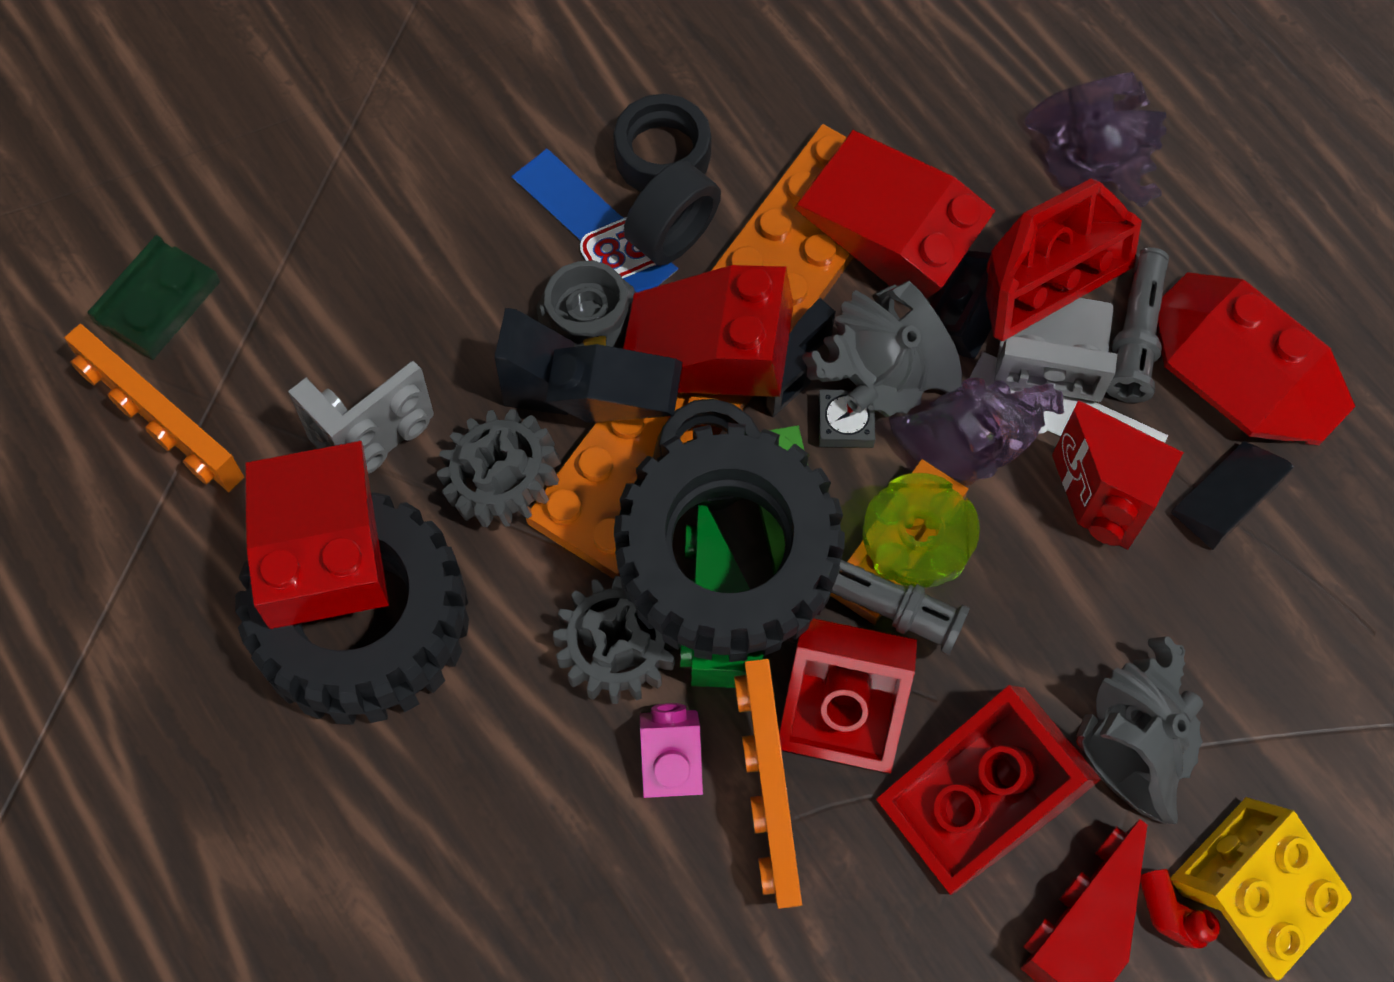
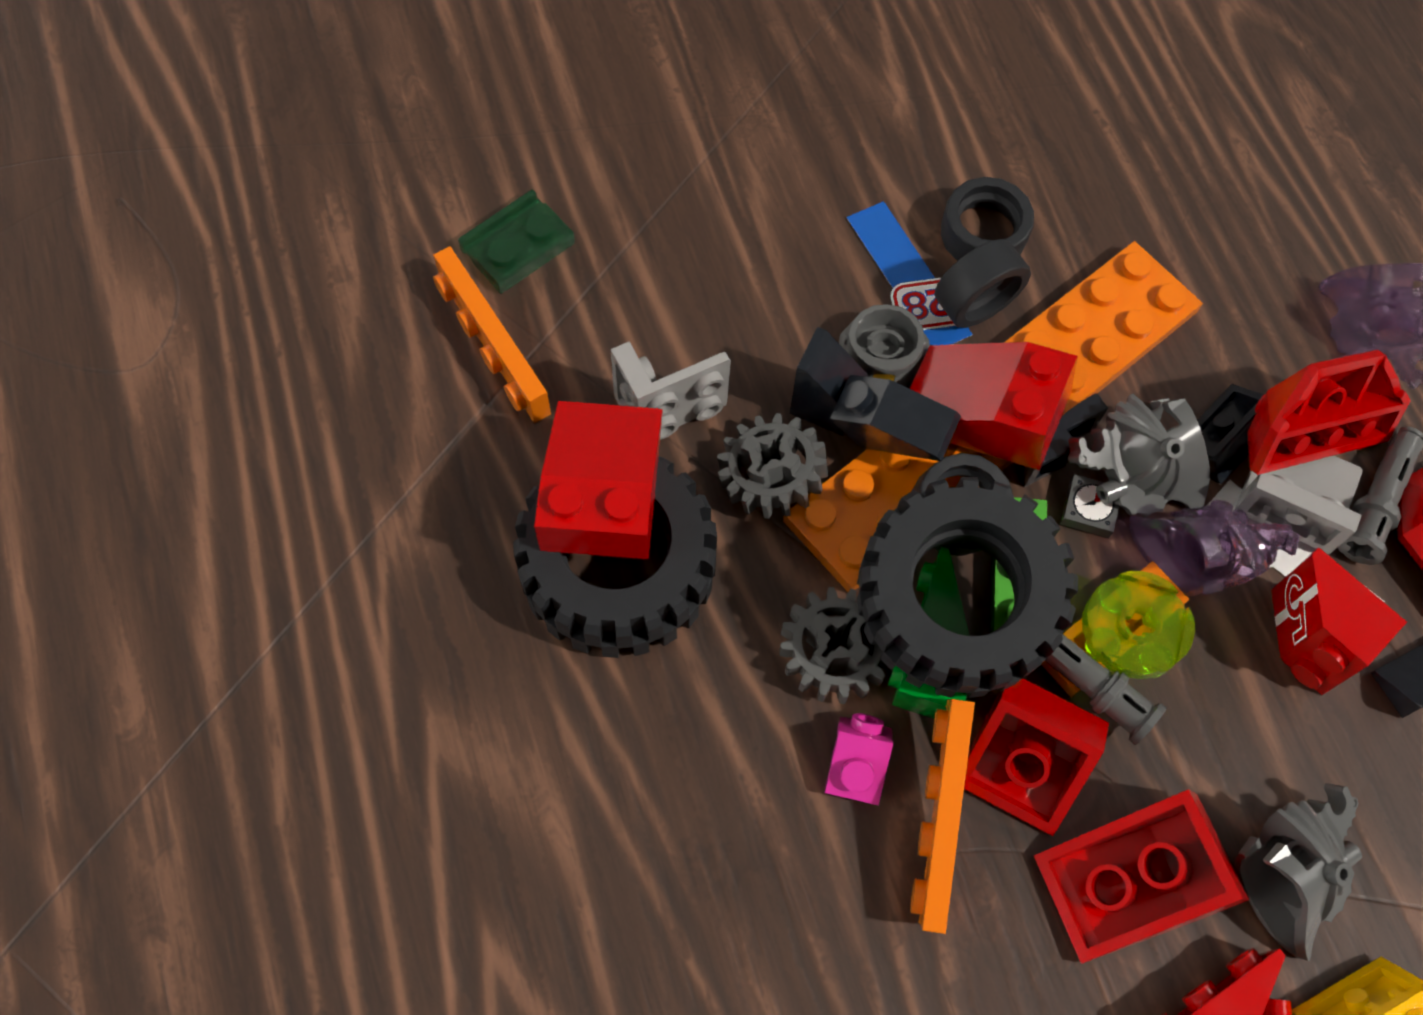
camera: 15 degrees right, 0 degrees up
red slope [794,130,996,299] -> none

